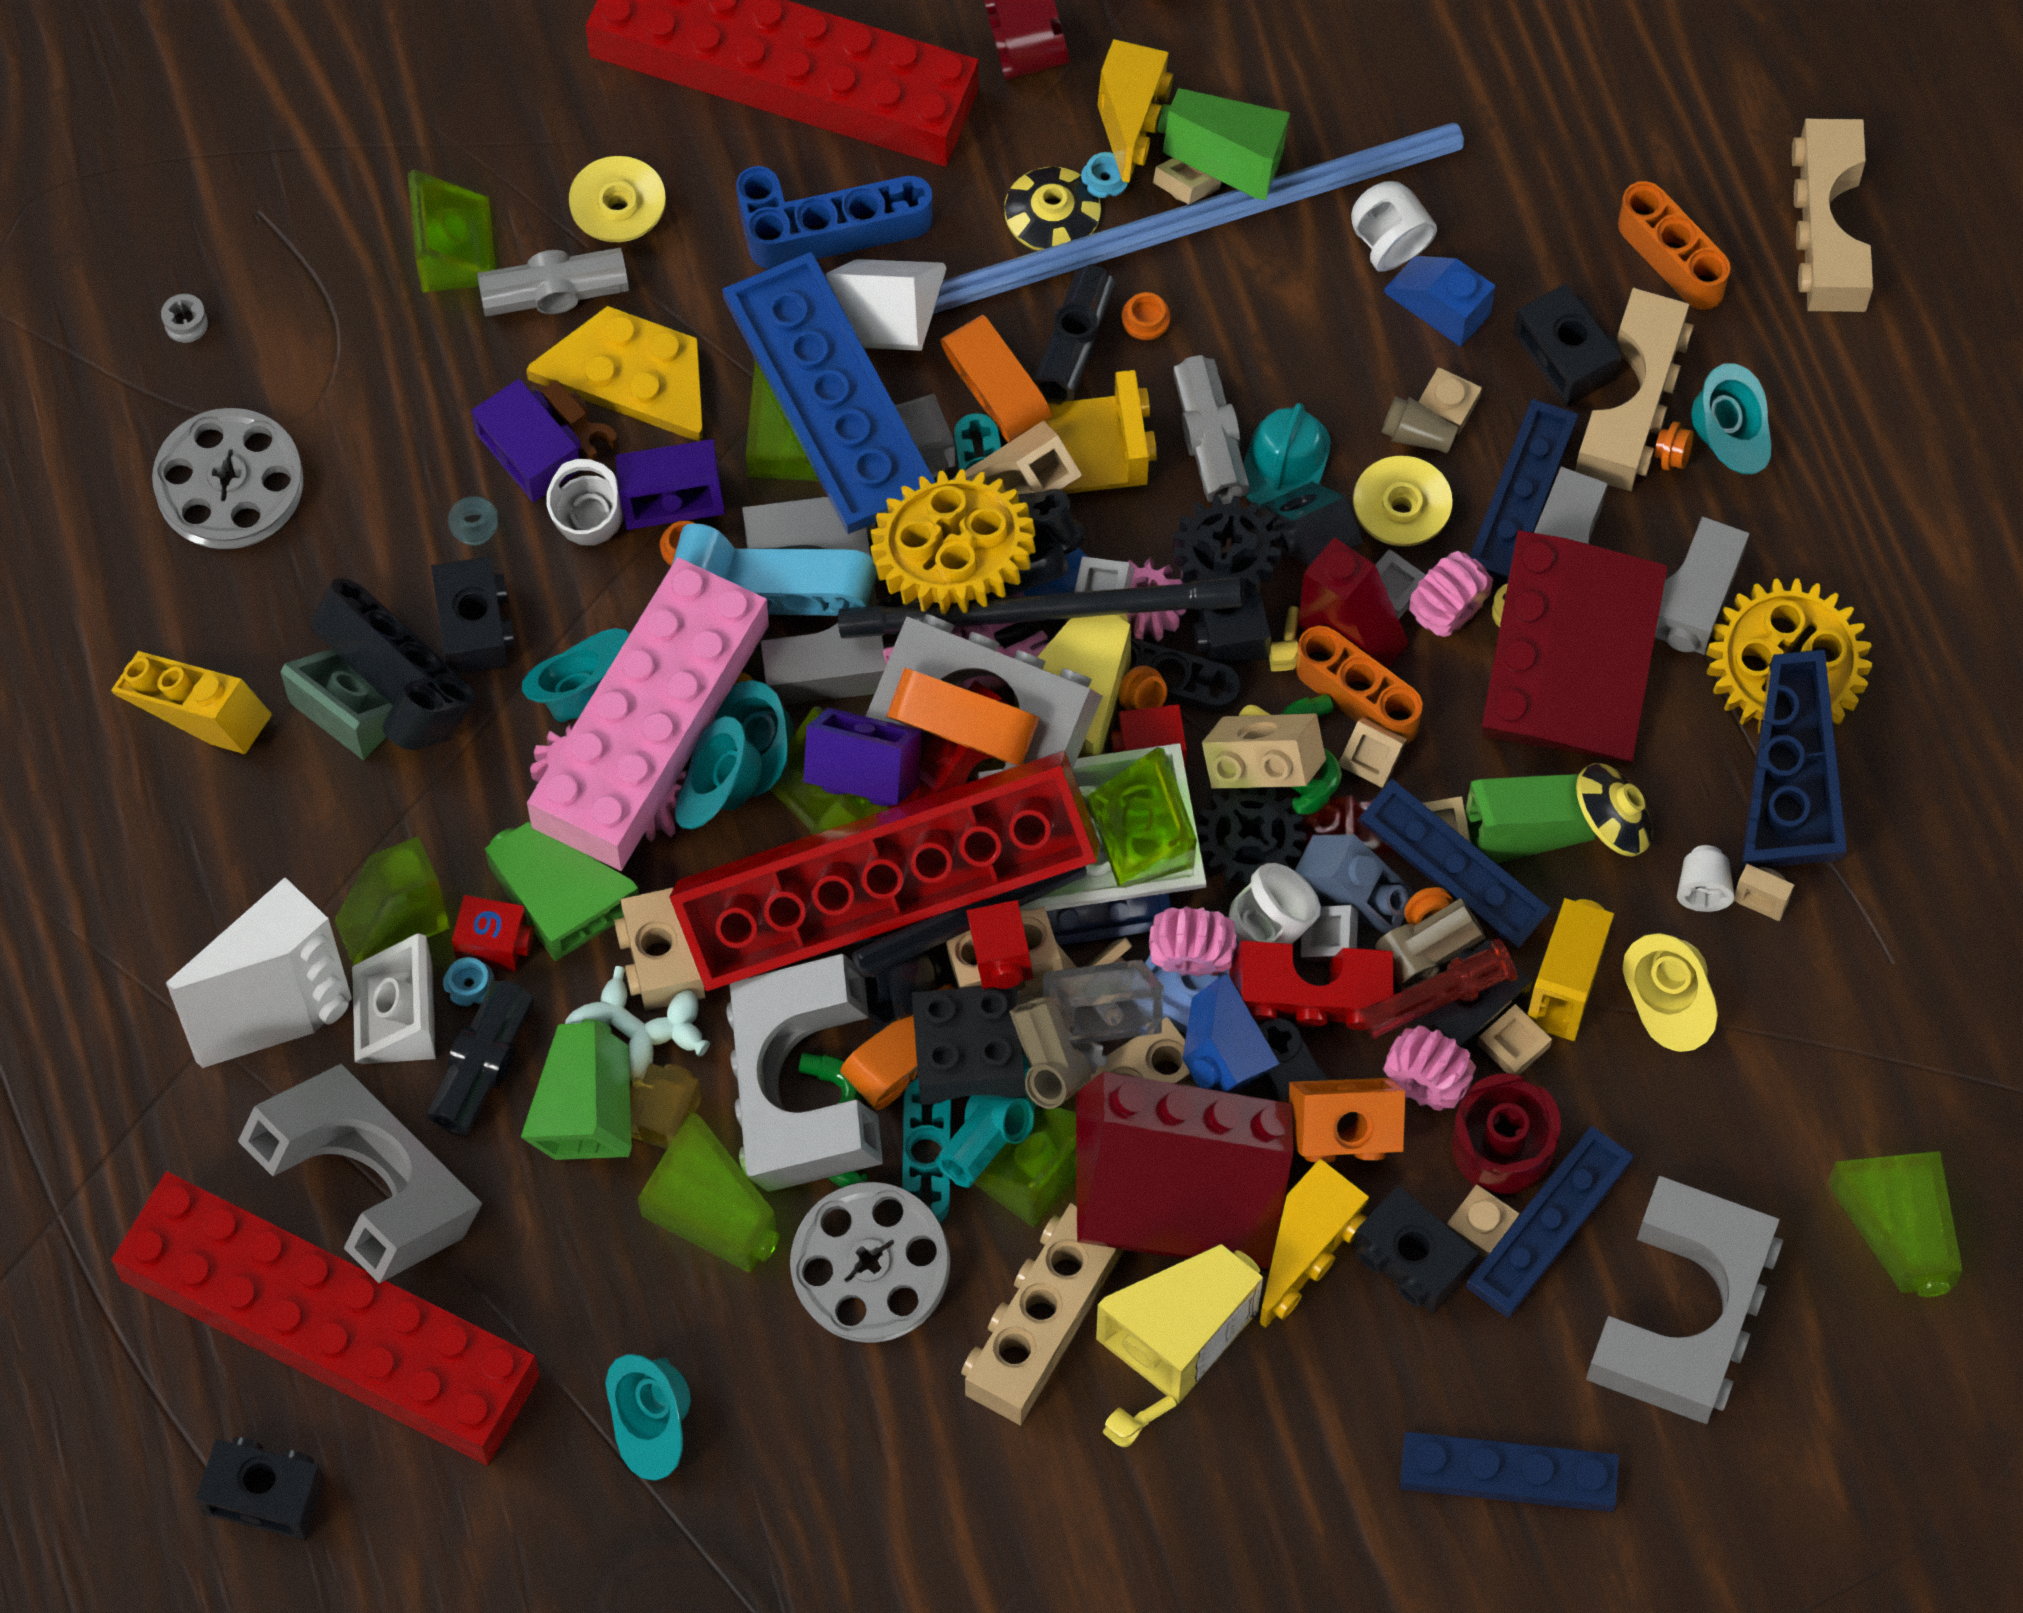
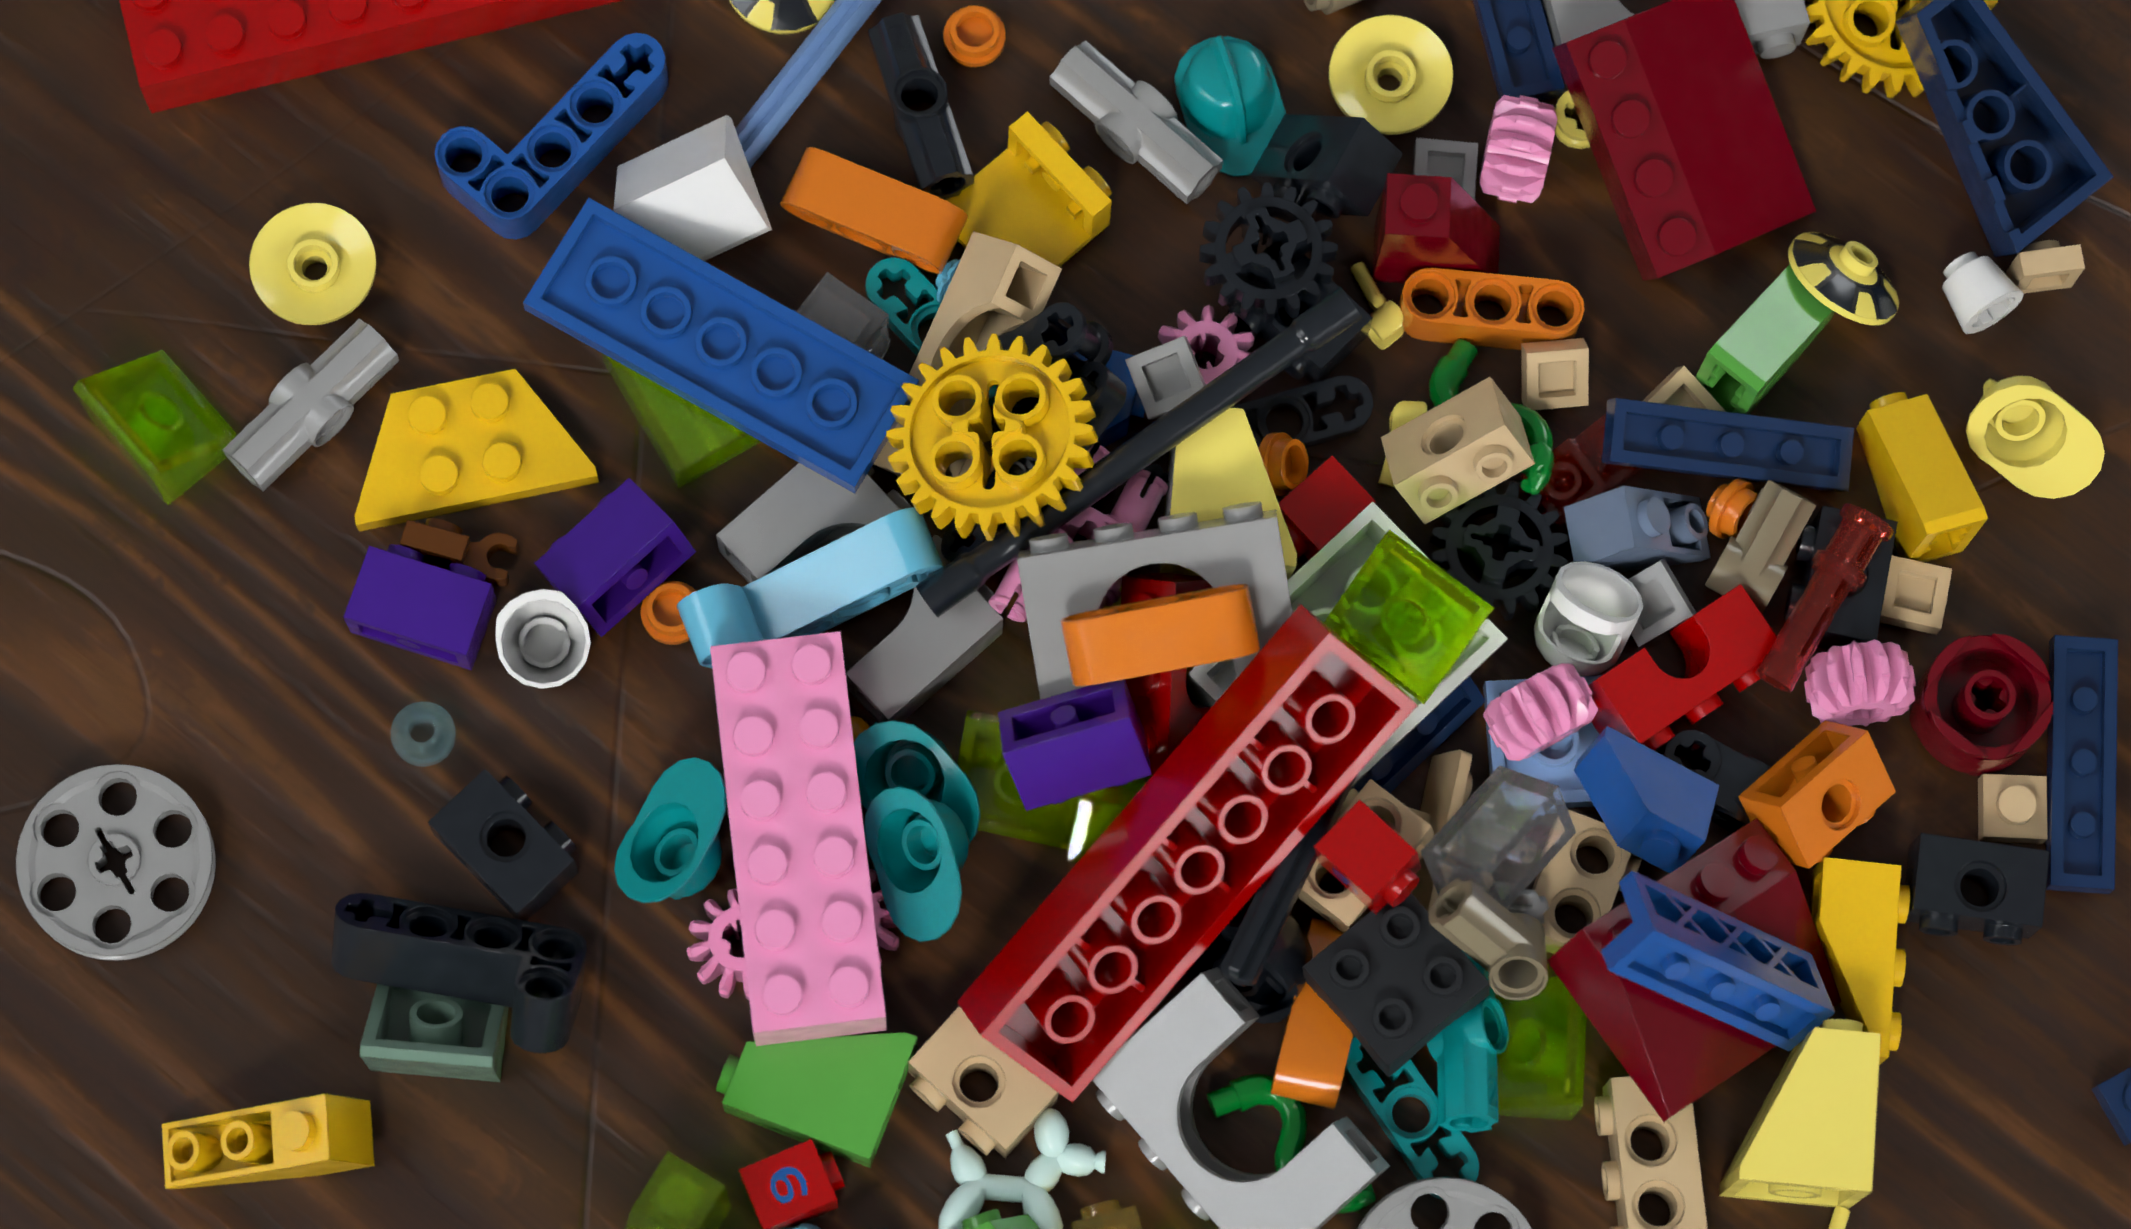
camera: 40 degrees left, 10 degrees up
none -> blue fence [1601,871,1835,1051]

